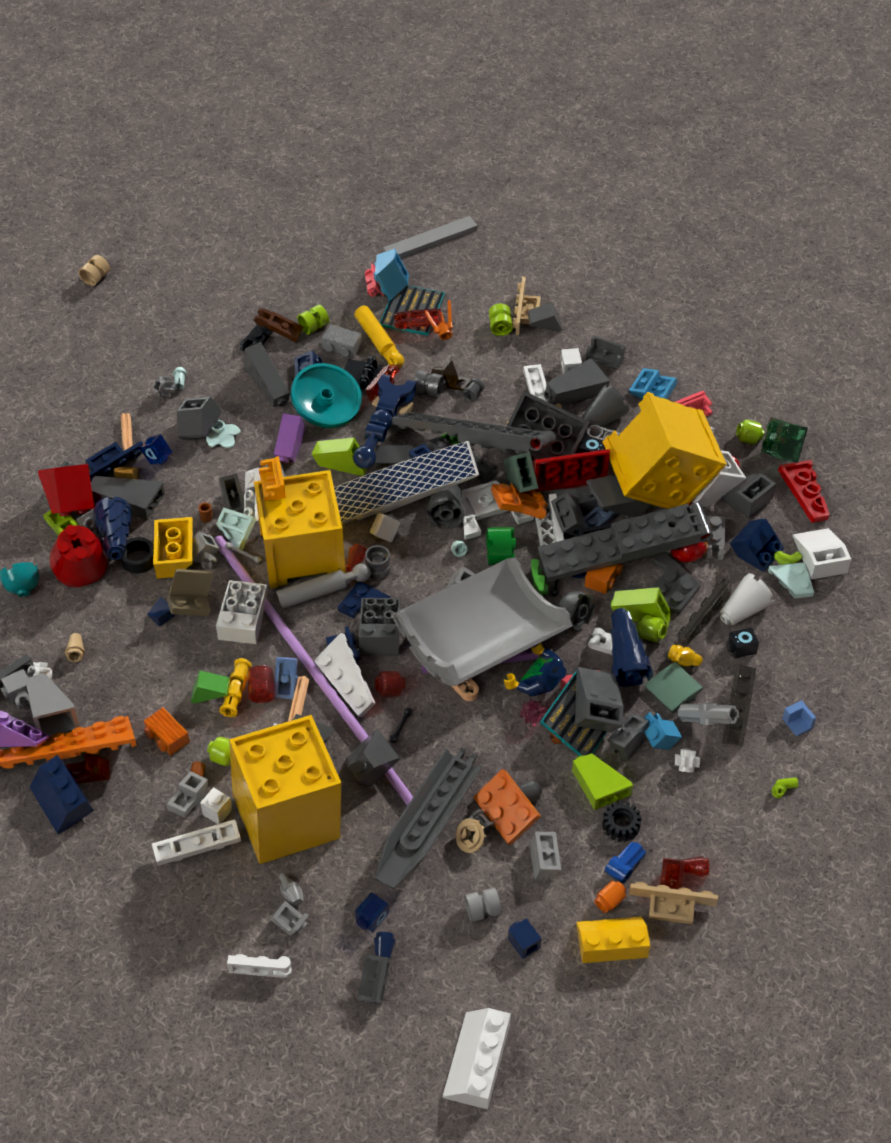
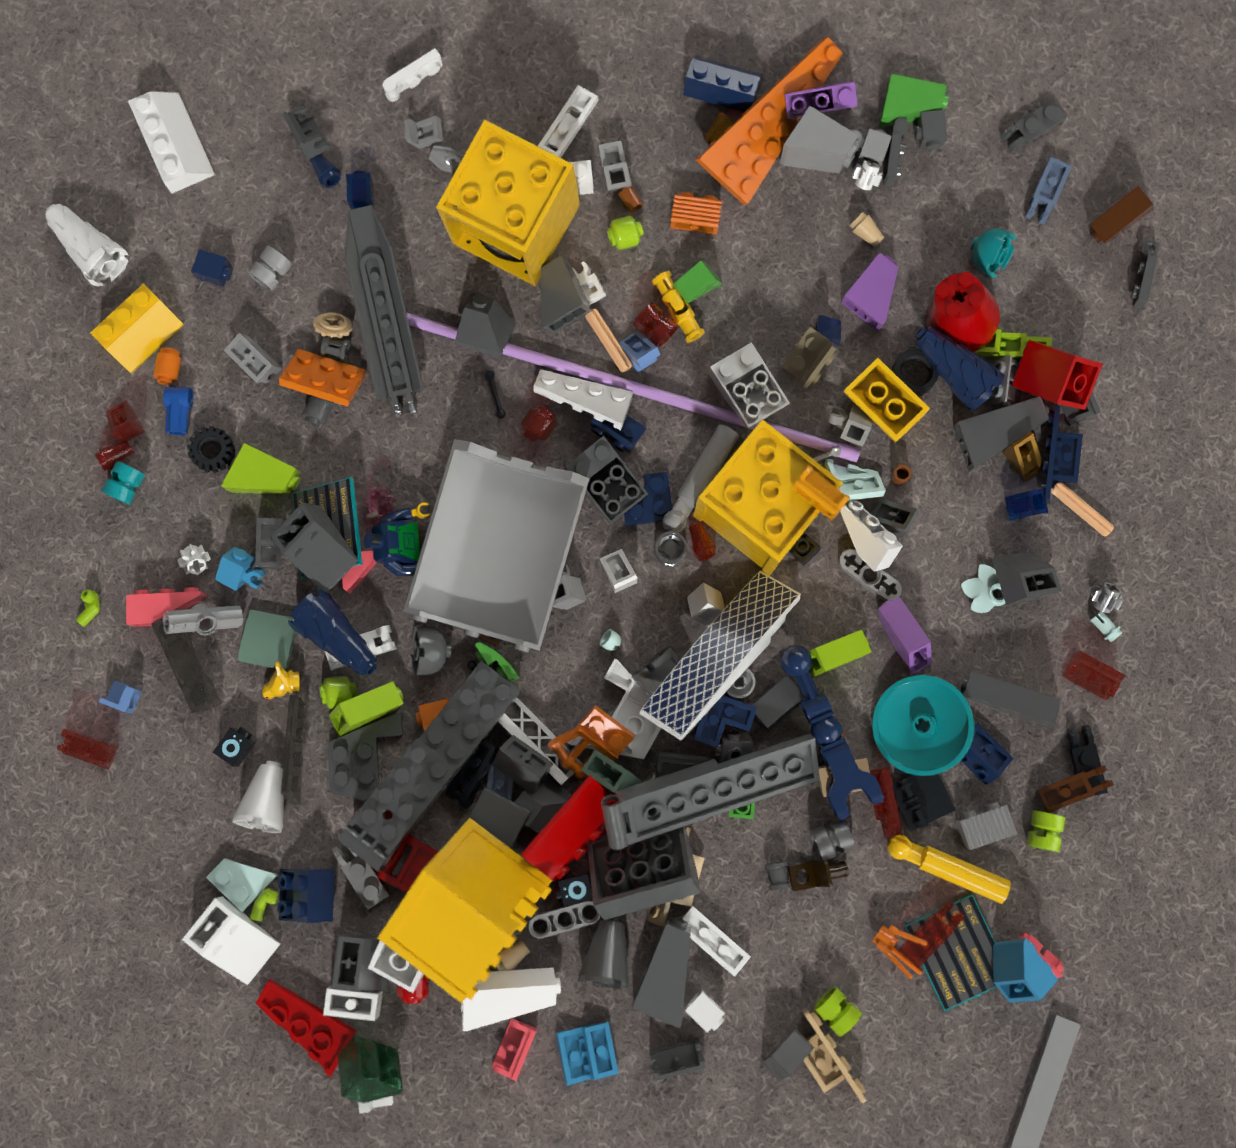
camera: 140 degrees right, 30 degrees up
green brick [486,527,516,566] -> none
tan bracket [629,882,718,924] -> none
lime head [736,419,764,445] -> none
none -> white cone [45,204,128,286]
none -> clear red hinge [57,729,118,770]
none -> teal wheel [101,461,146,505]
none -> coral slope [126,587,207,627]
none -> white brick [323,985,383,1021]
none -> white slope [600,549,638,593]
none -> medium lavender slope [841,253,899,332]
none -> clear red hinge [1062,651,1125,700]

